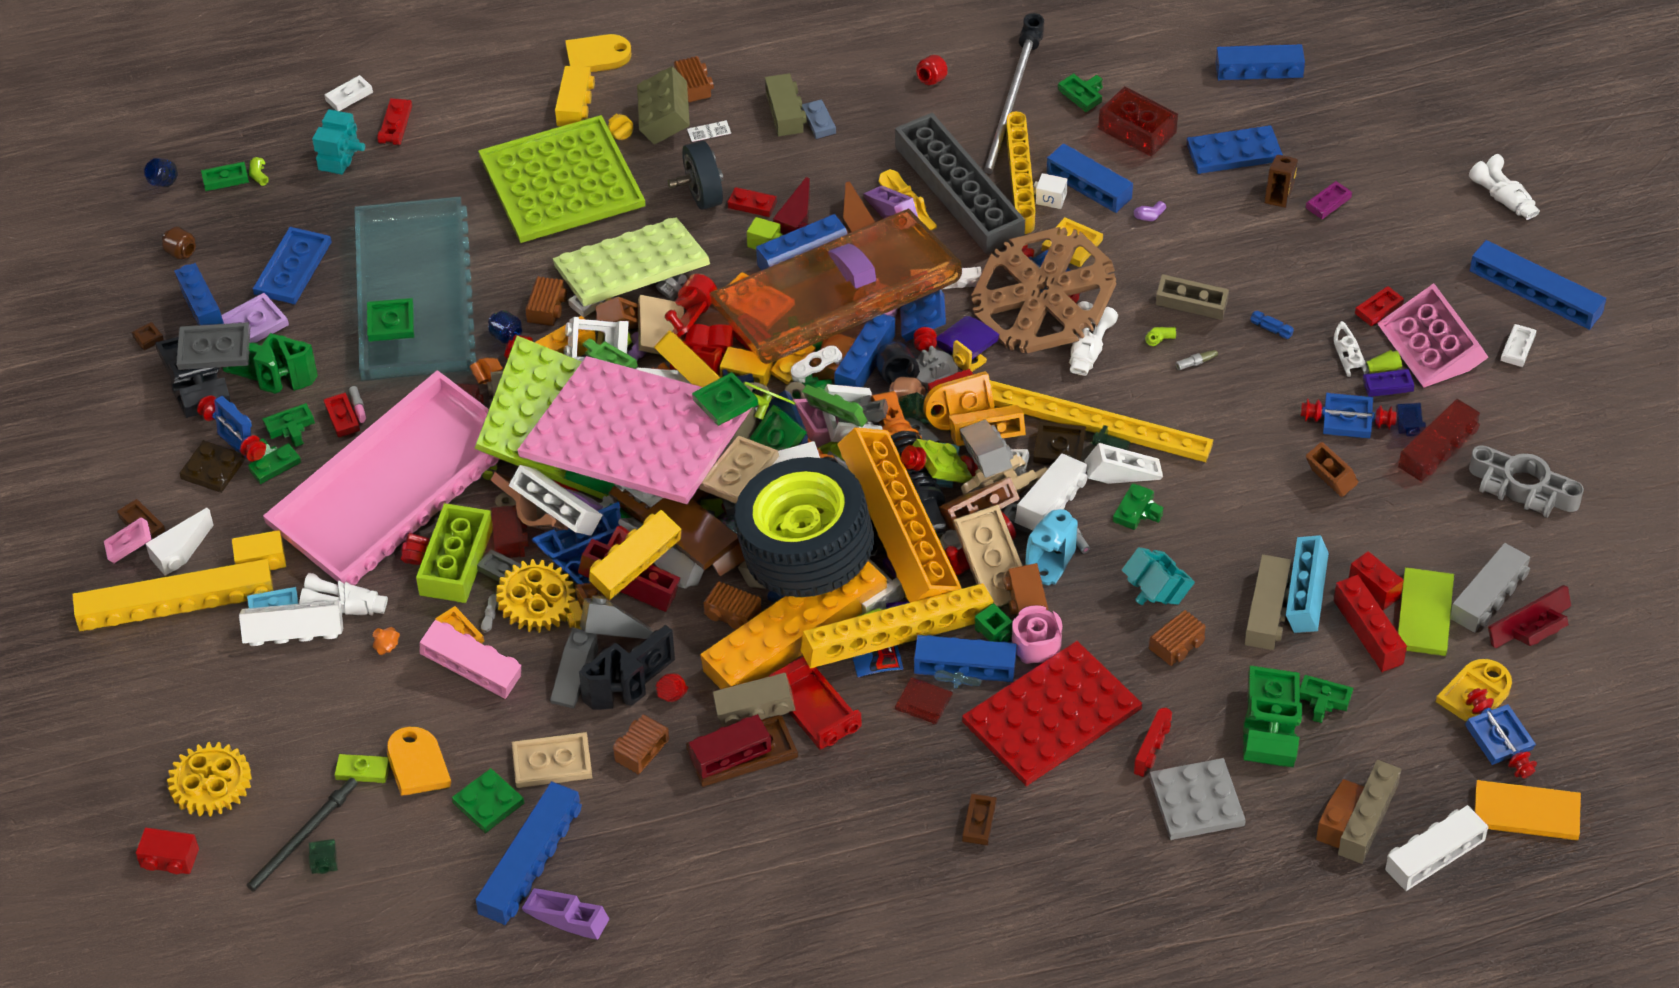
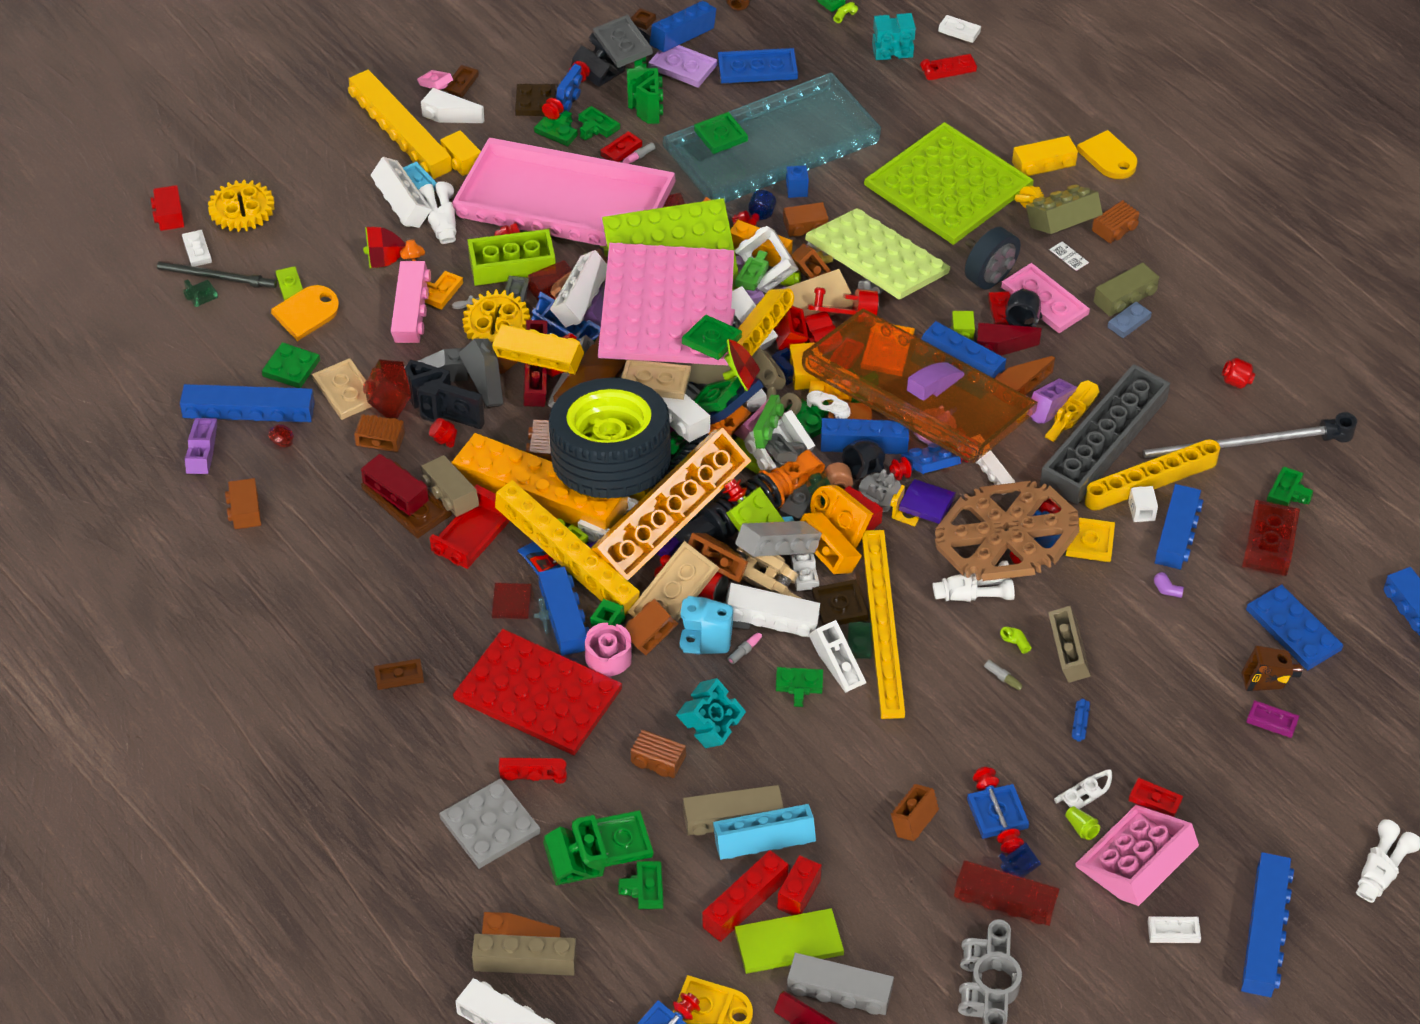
camera: 65 degrees right, 0 degrees up
dark purple plate [1363,369,1415,397] -> none
none -> white plate [182,230,212,267]
none -> dark orange brick [225,478,261,529]
none -> clear red hat [269,424,294,448]
none -> shield [363,227,406,268]
none -> clear red slope [363,359,411,419]
none -> blue brick [786,165,809,198]
none -> bright pink plate [1001,263,1090,333]
none -> black piece [1005,288,1042,327]

